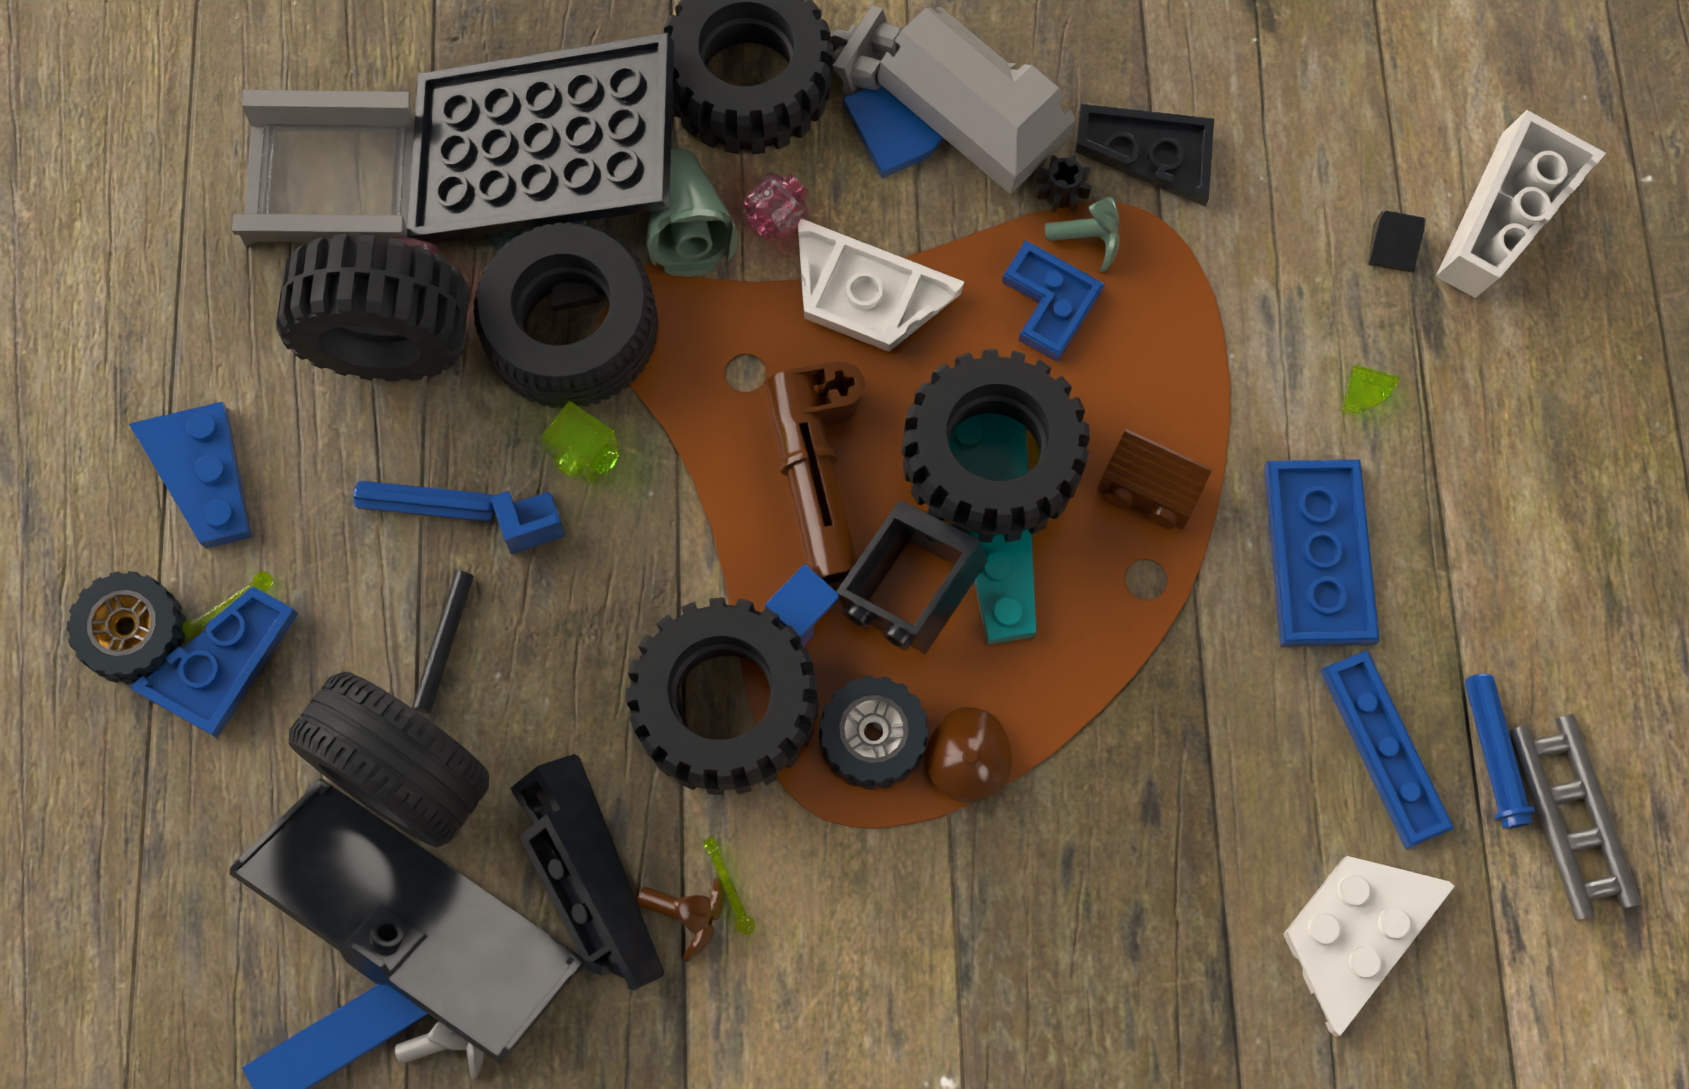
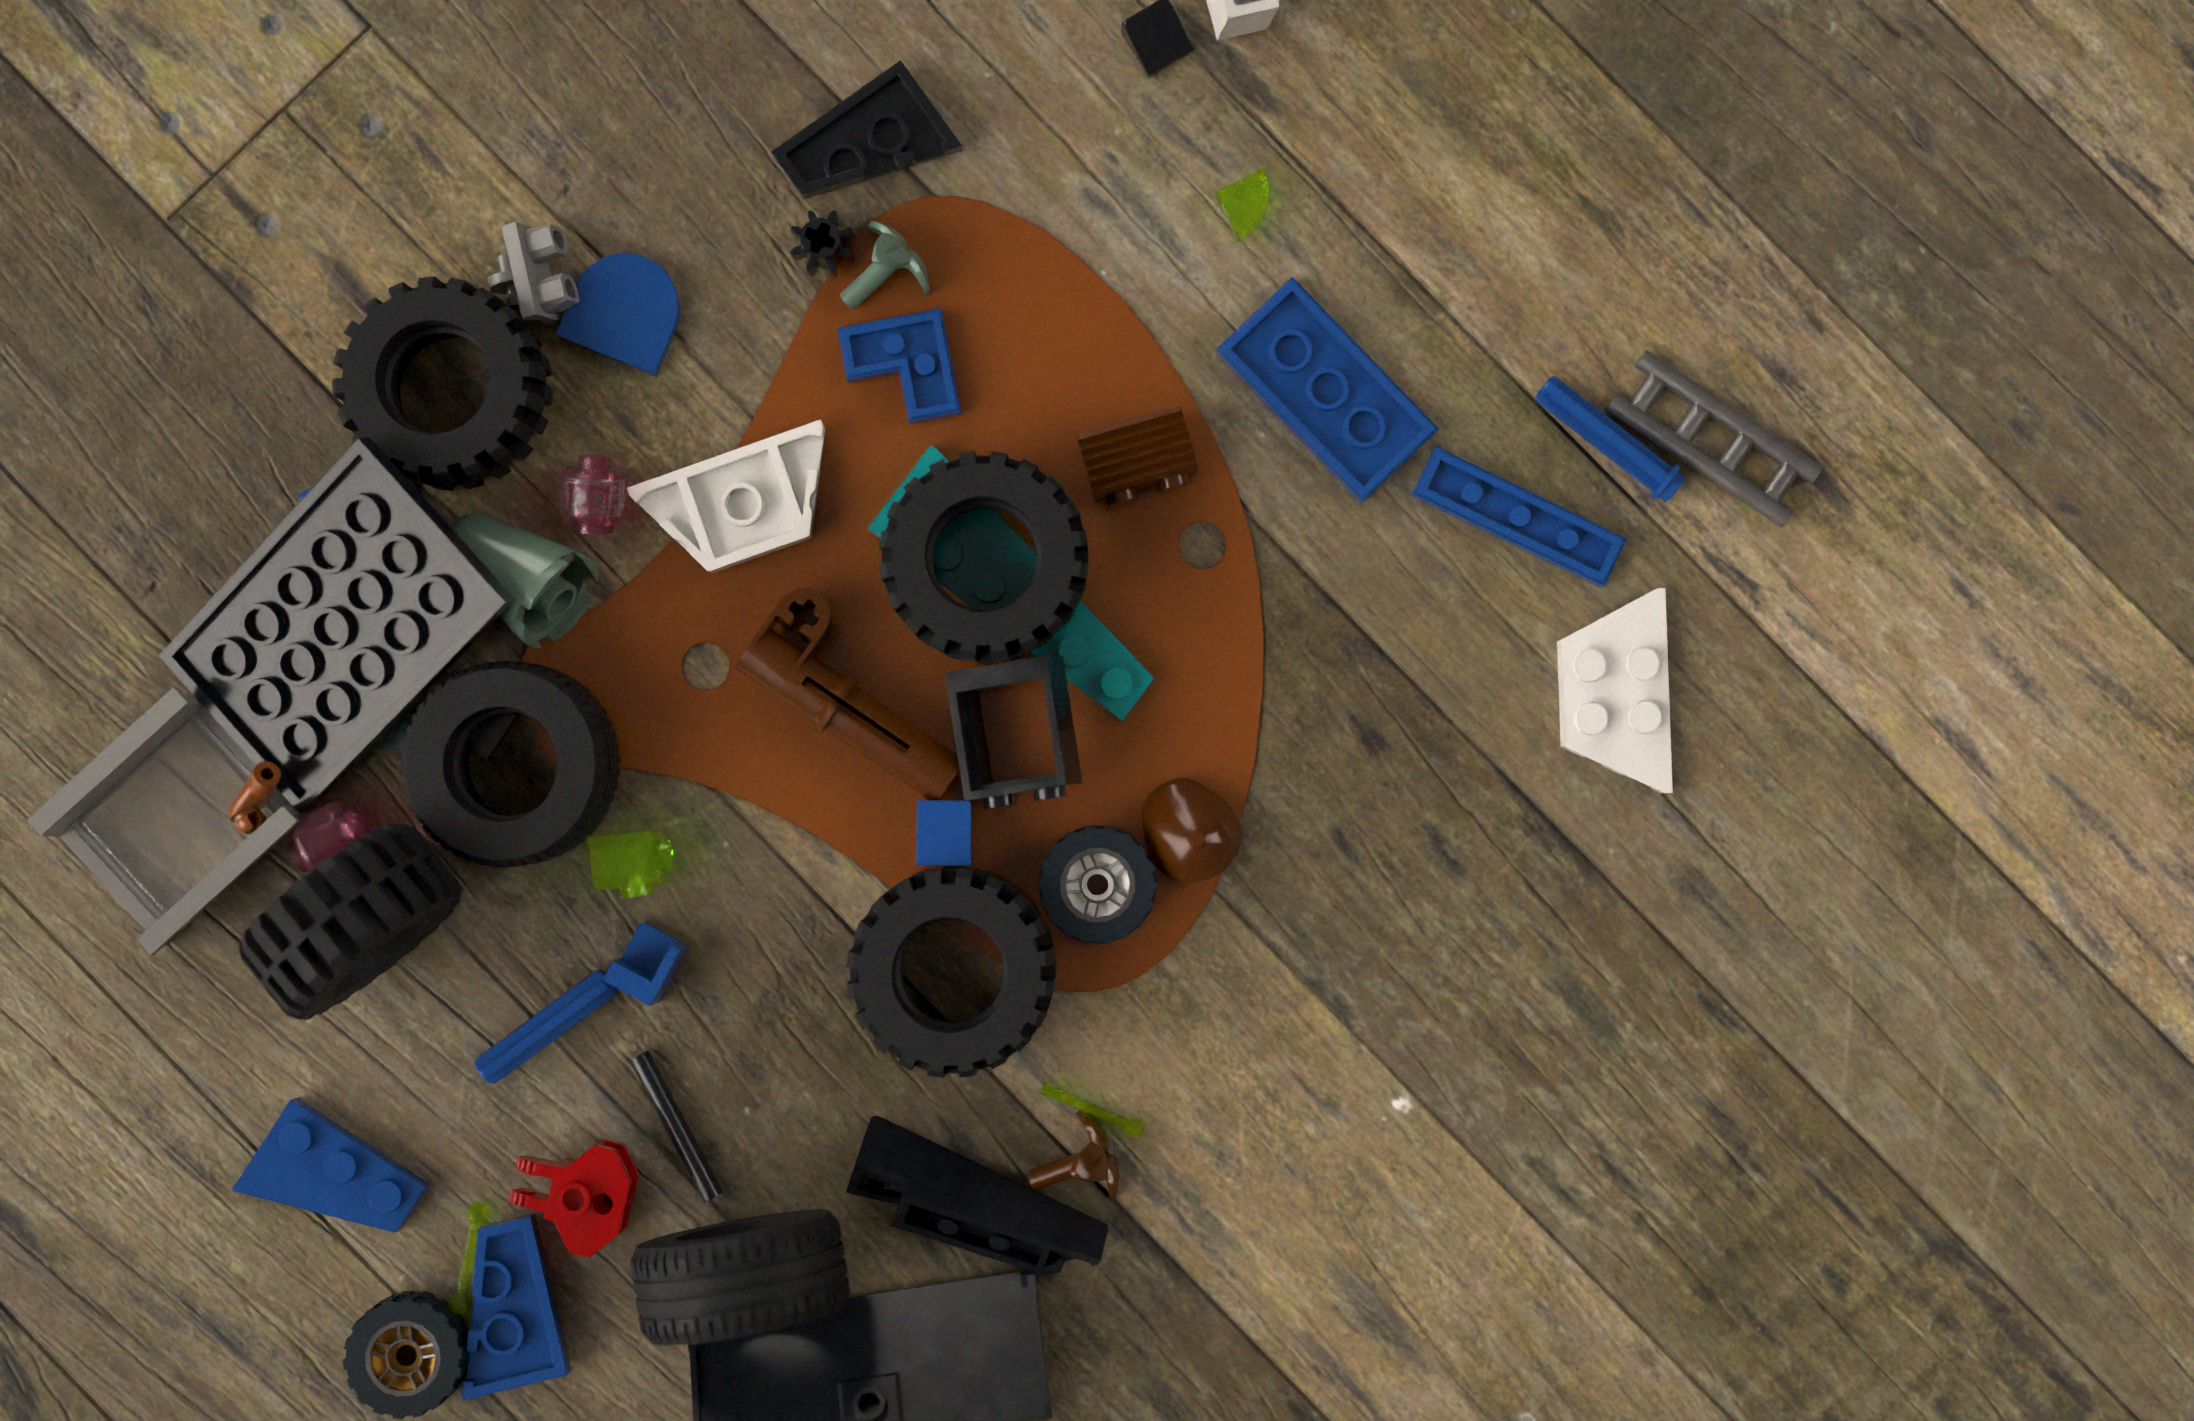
camera: 40 degrees left, 15 degrees up
light grey brick [877,7,1076,195] -> none
none -> dark orange arm [229,761,281,834]
none -> red hinge [508,1139,640,1258]

